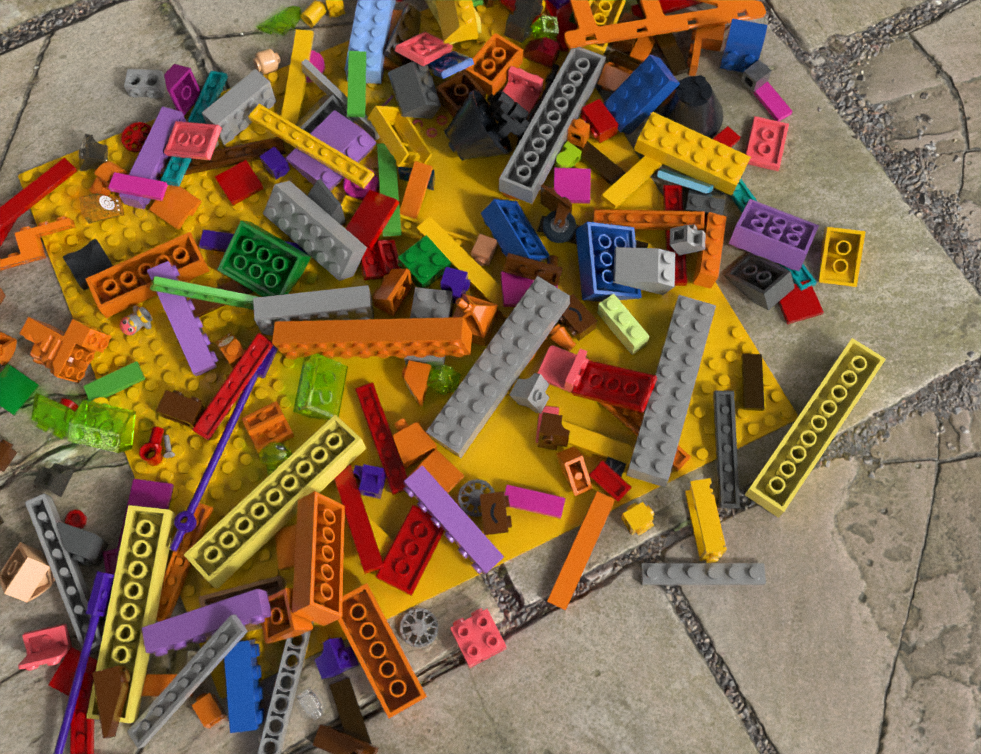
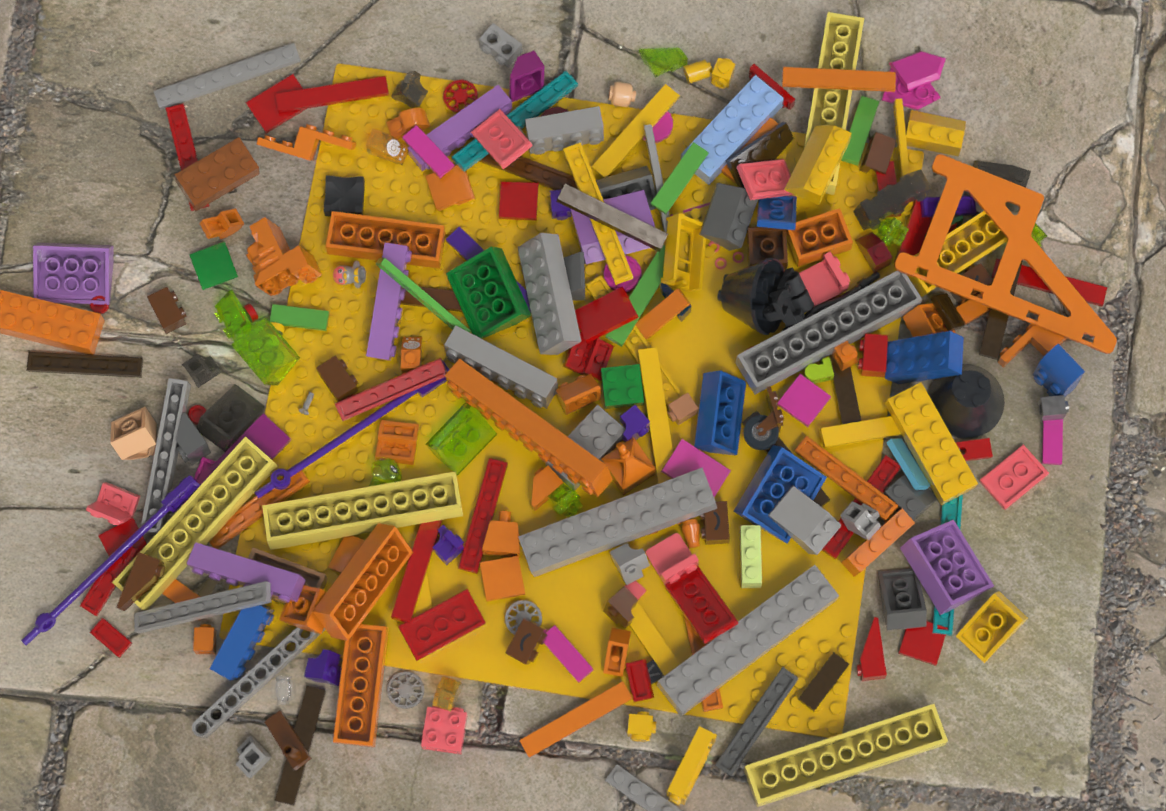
camera: 35 degrees right, 5 degrees up
red axle [139,426,164,466] -> none
medium lavender brick [403,465,504,575] -> none
reddish brown piece [503,253,563,286] -> none
none -> clear smoke slope [196,384,265,452]
none -> clear yellow slope [432,676,463,712]
none -> tile [556,184,668,252]
none -> red slope [856,617,887,681]

